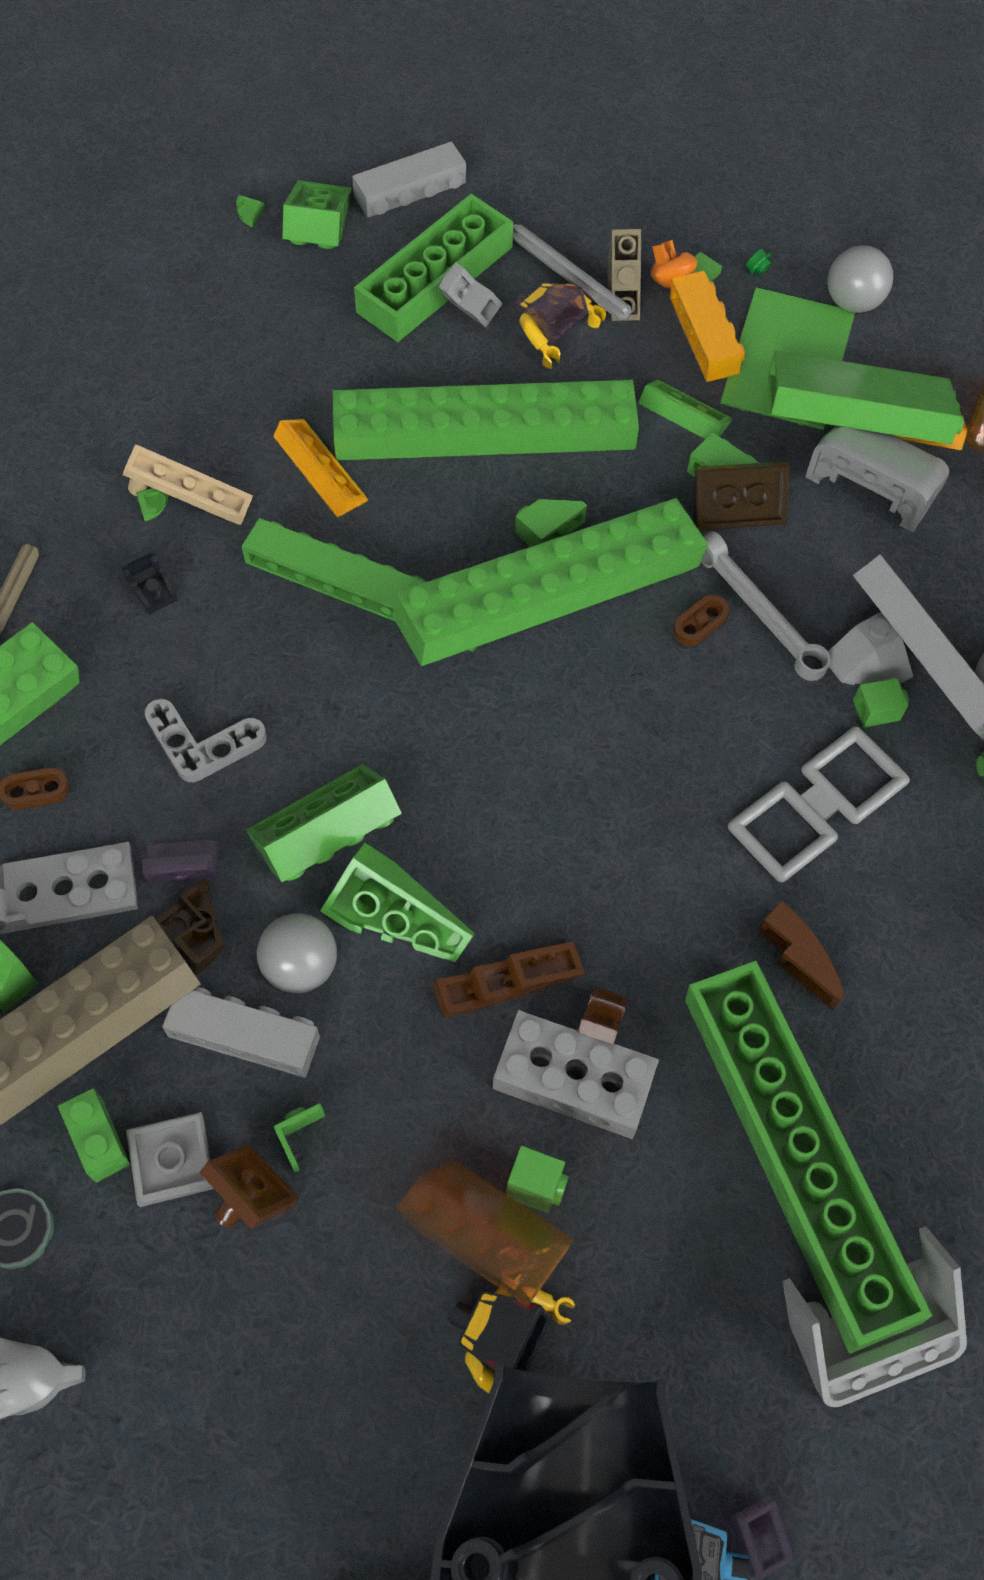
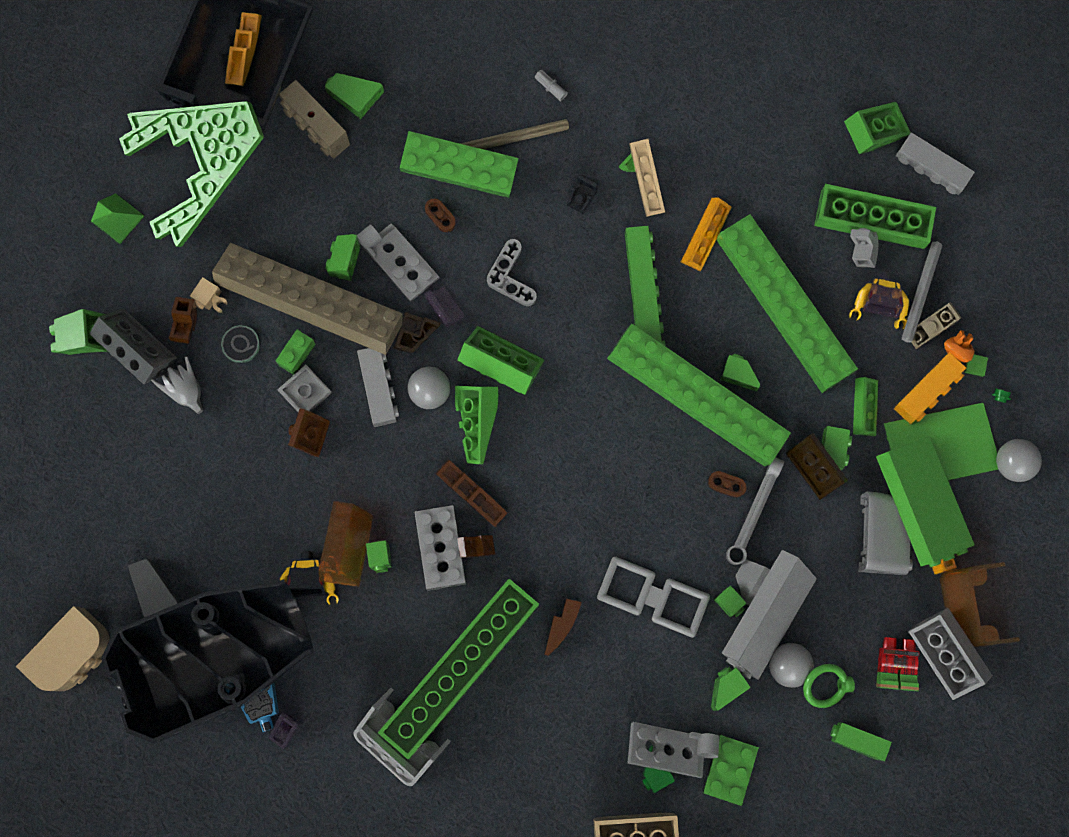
camera: 60 degrees right, 15 degrees up
bright green tile [236,195,265,227] -> none
bright green bracket [274,1104,325,1172] -> none

